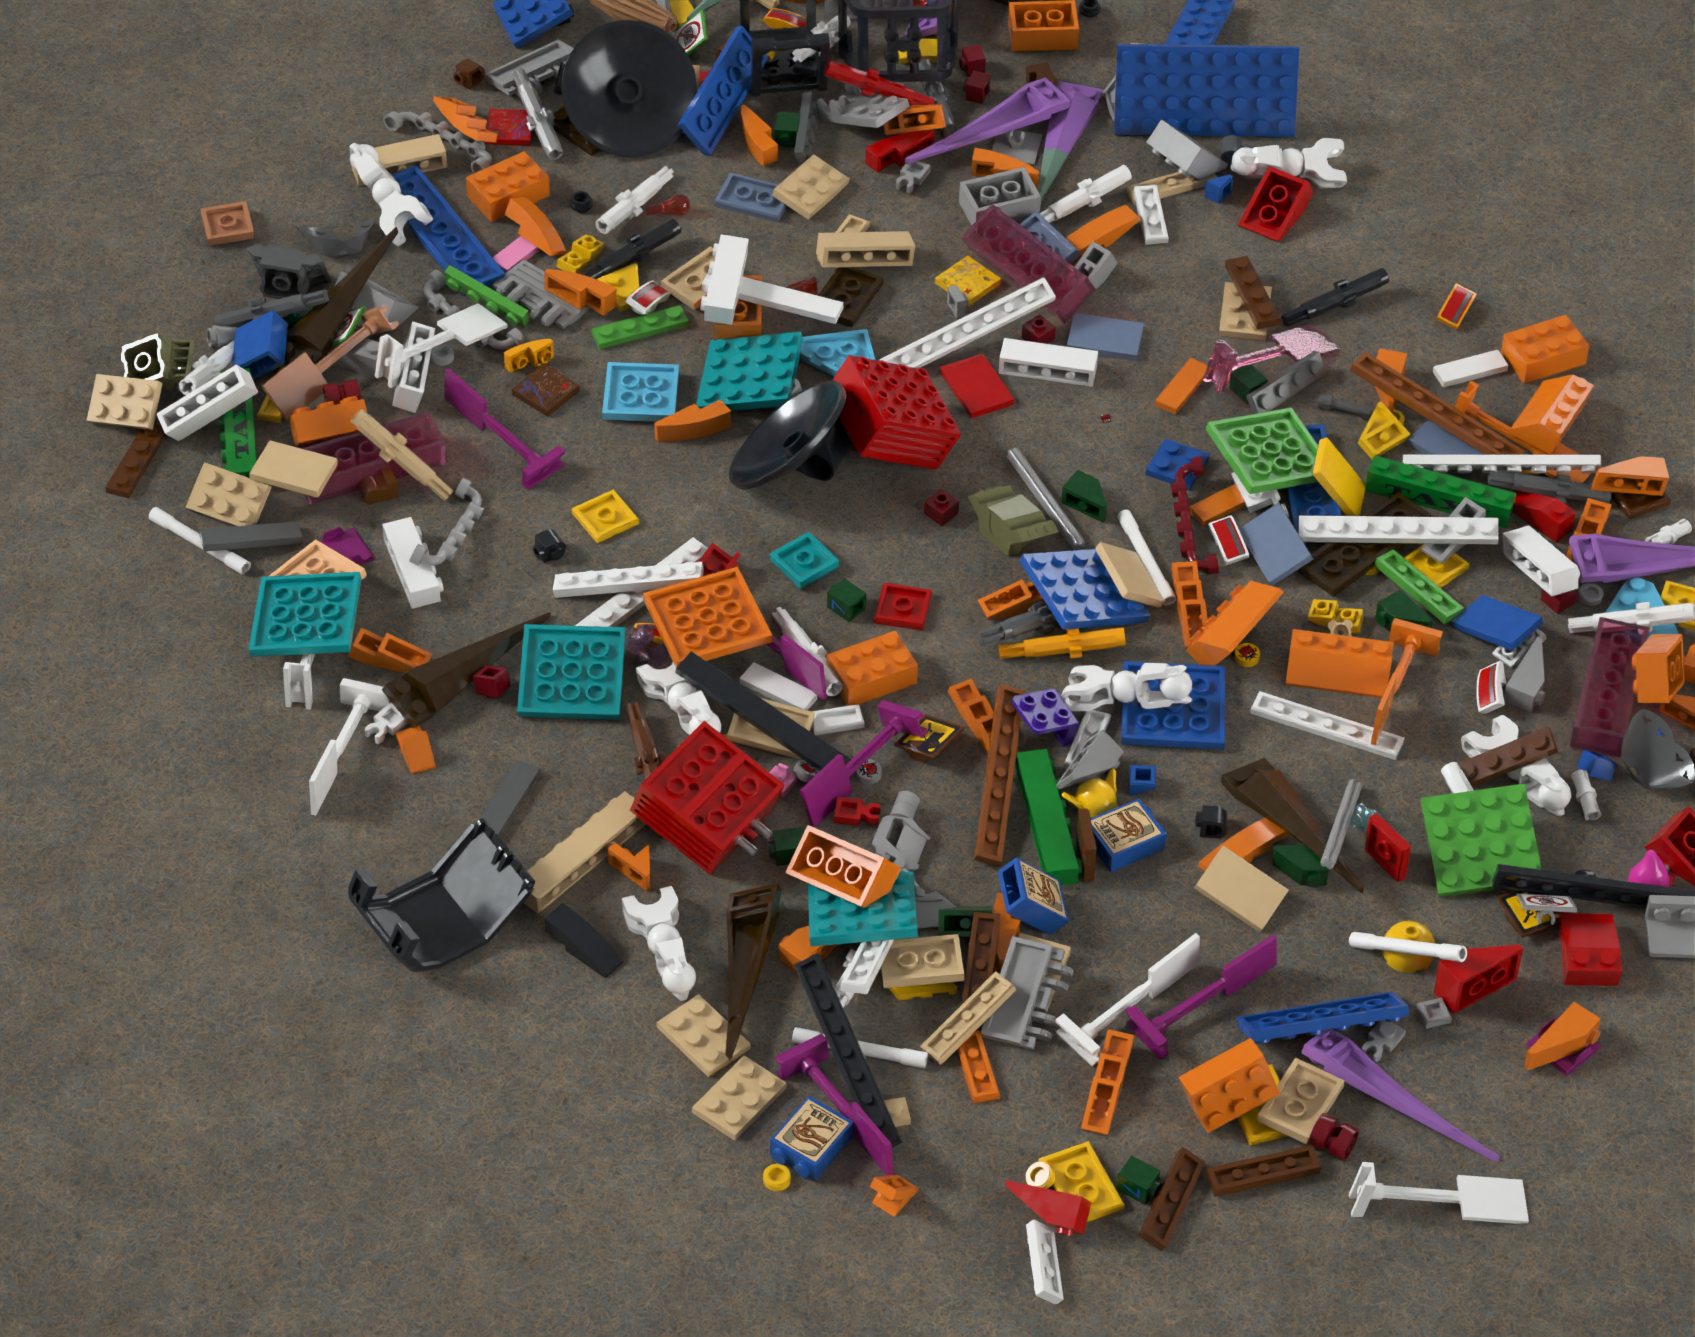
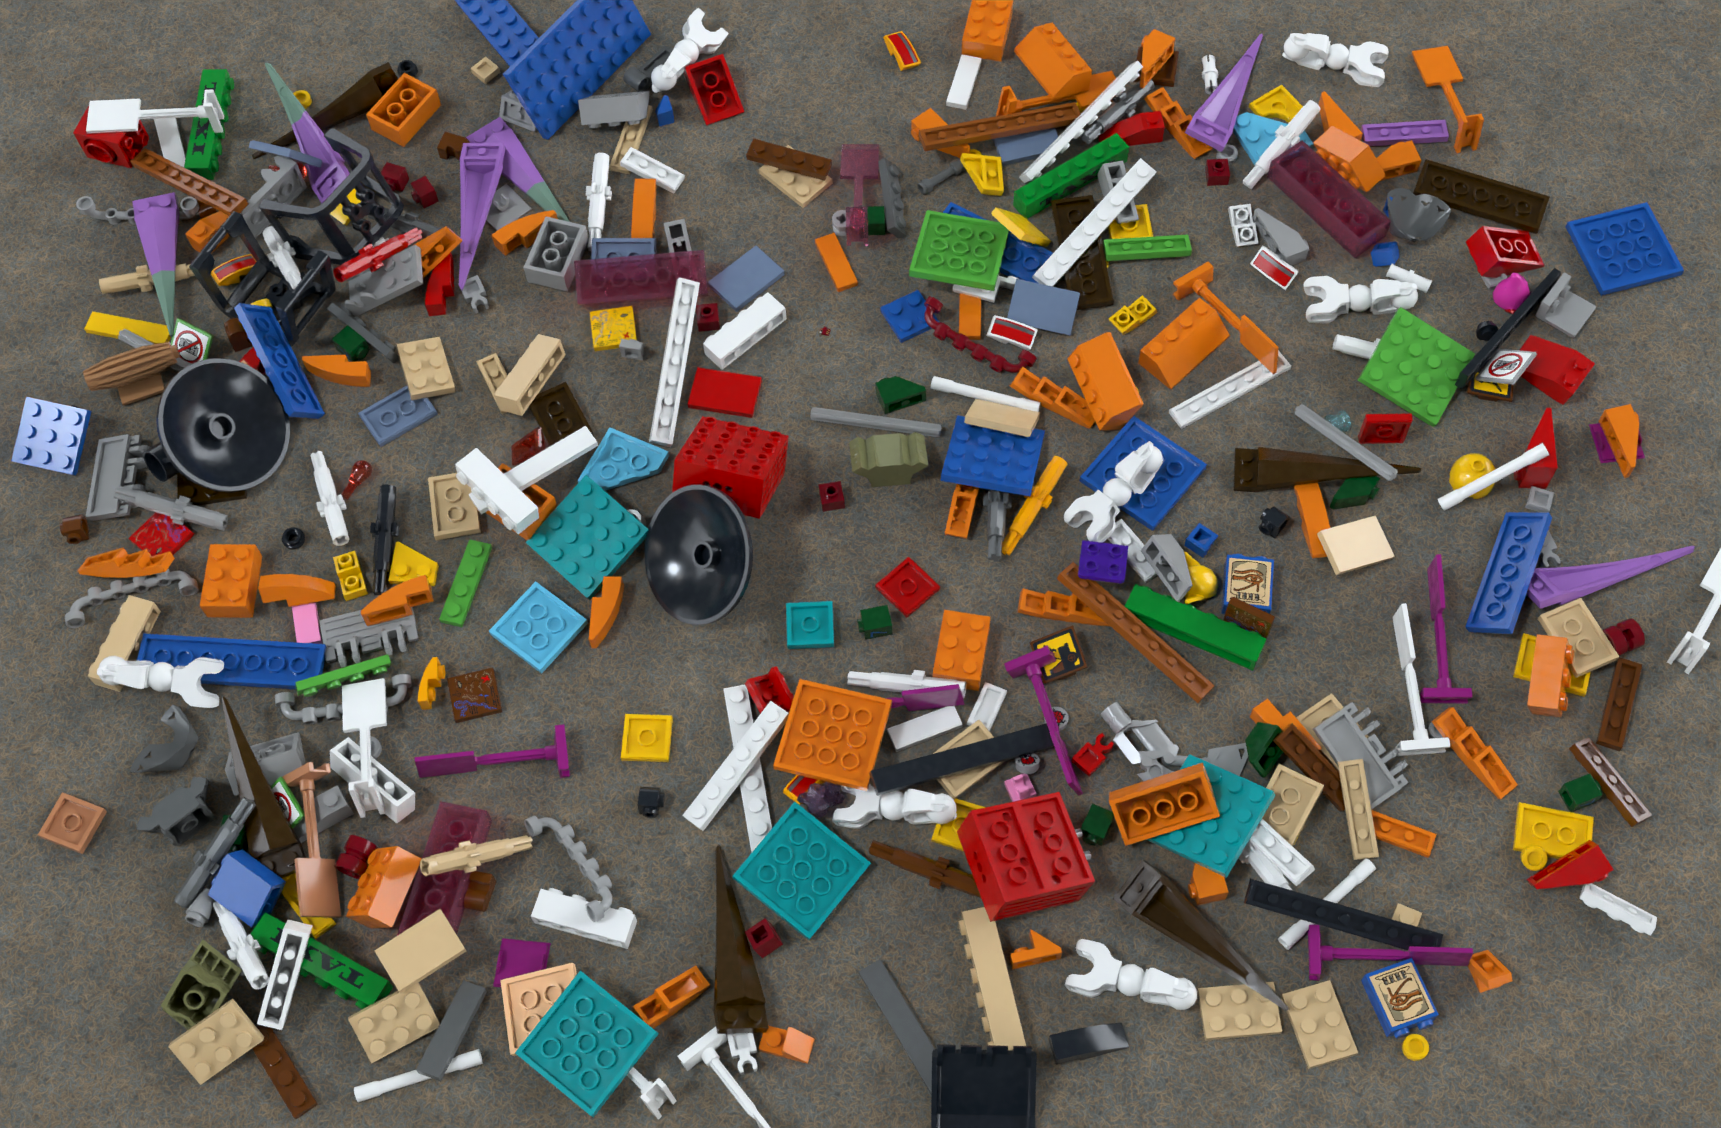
camera: 50 degrees left, 15 degrees up
slope [626,280,671,315] -> none
blue brick [998,857,1069,934] -> none
black piece [1281,268,1389,327] -> none
tan plate [1328,620,1353,637] -> none
dark green slope [1375,590,1433,632] -> none
blue tile [1451,595,1543,650] -> none
reddish brown plate [1458,727,1558,787] -> none
white brick [1503,526,1580,596] -> none

